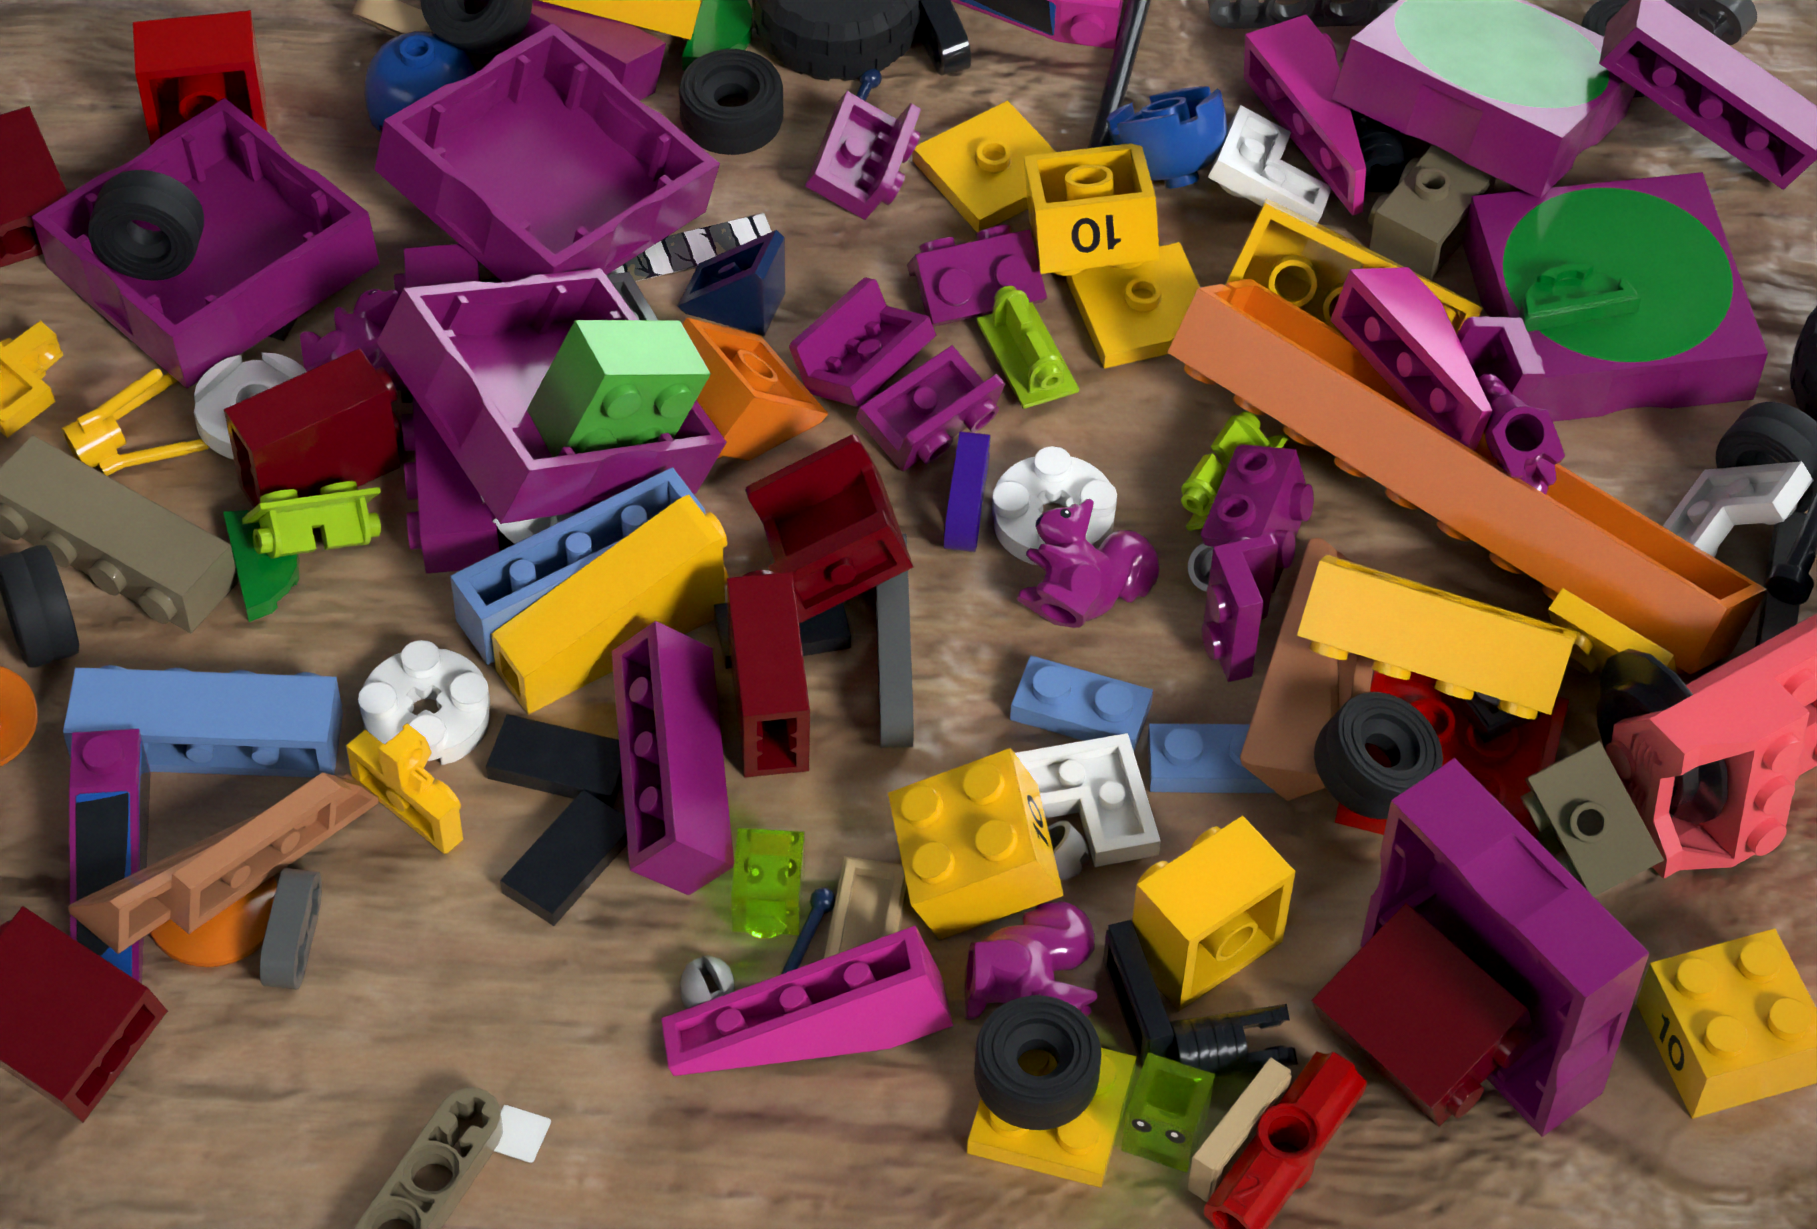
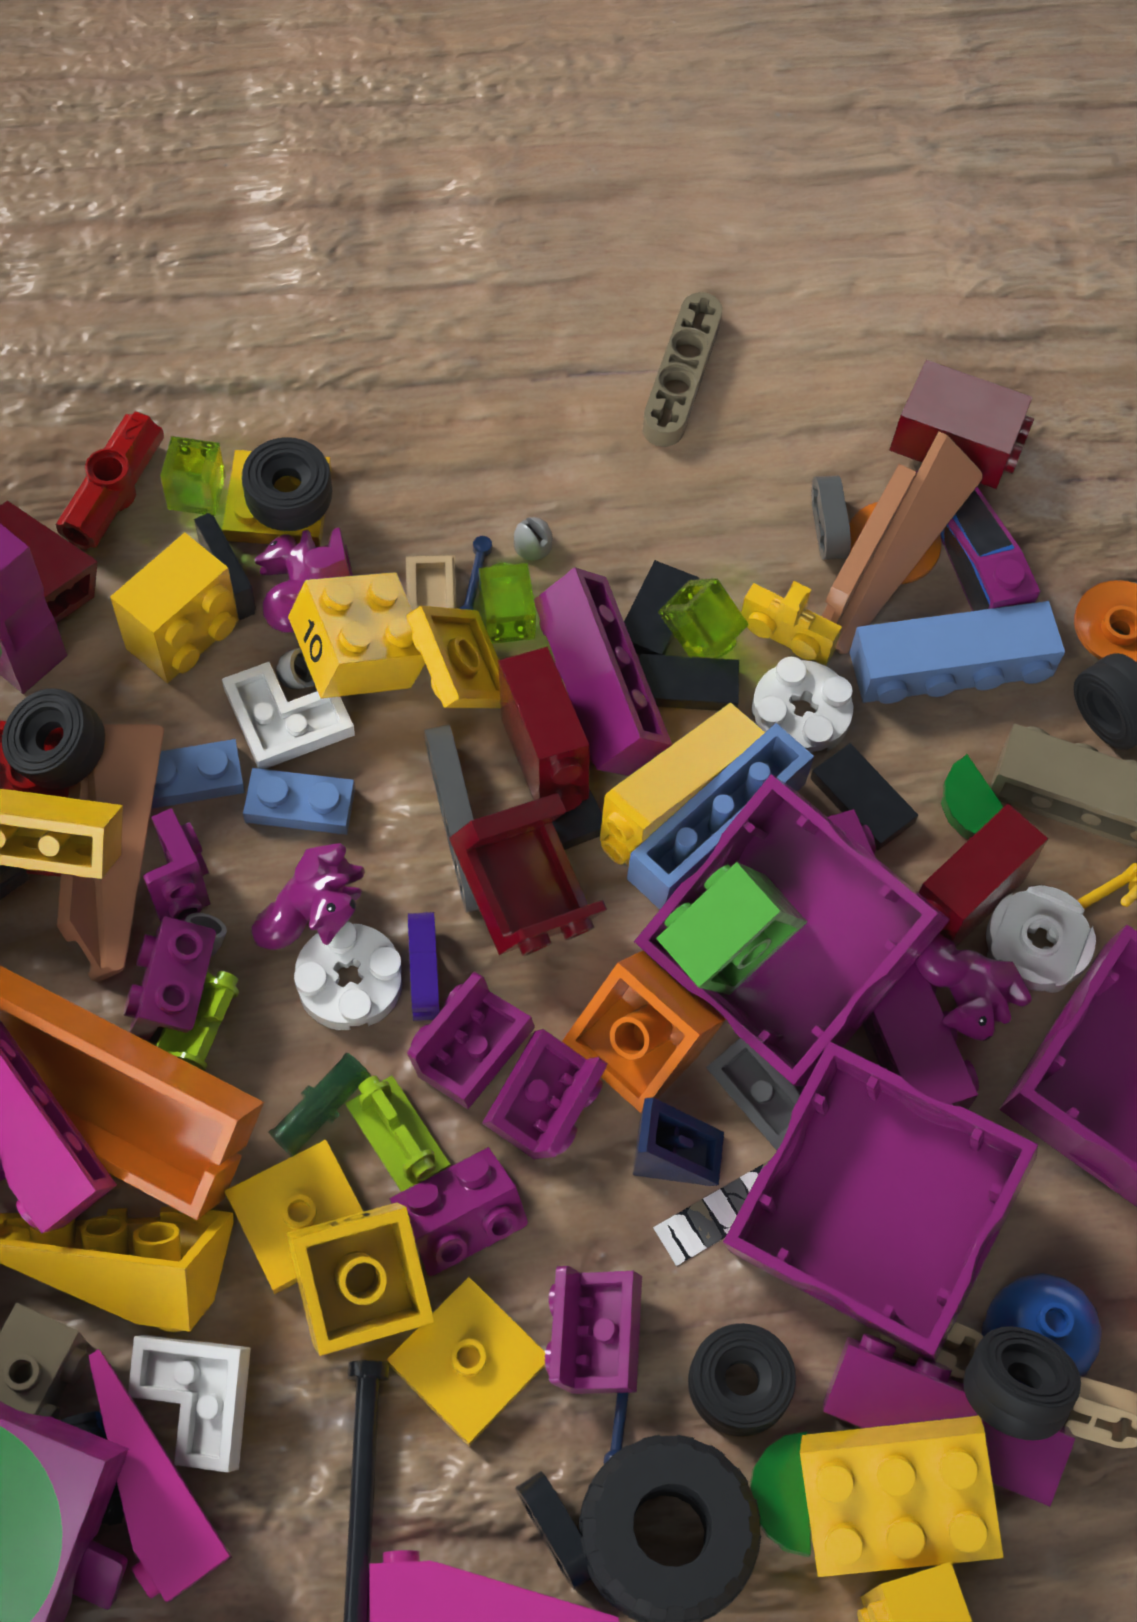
camera: 165 degrees right, 10 degrees up
lime hinge [242,481,381,559] -> none
white sticker [494,1105,551,1163] -> none
dark pink slope [661,925,953,1076] -> none
blue cylinder [1106,86,1227,189] -> none
black hinge [1169,1004,1298,1083] -> none
tan tile [1187,1057,1292,1202] -> none
none -> clear green pin [268,1052,371,1156]
none -> yellow plate [406,606,501,708]
none -> clear neon green brick [658,578,749,658]
none -> black tile [810,743,918,851]

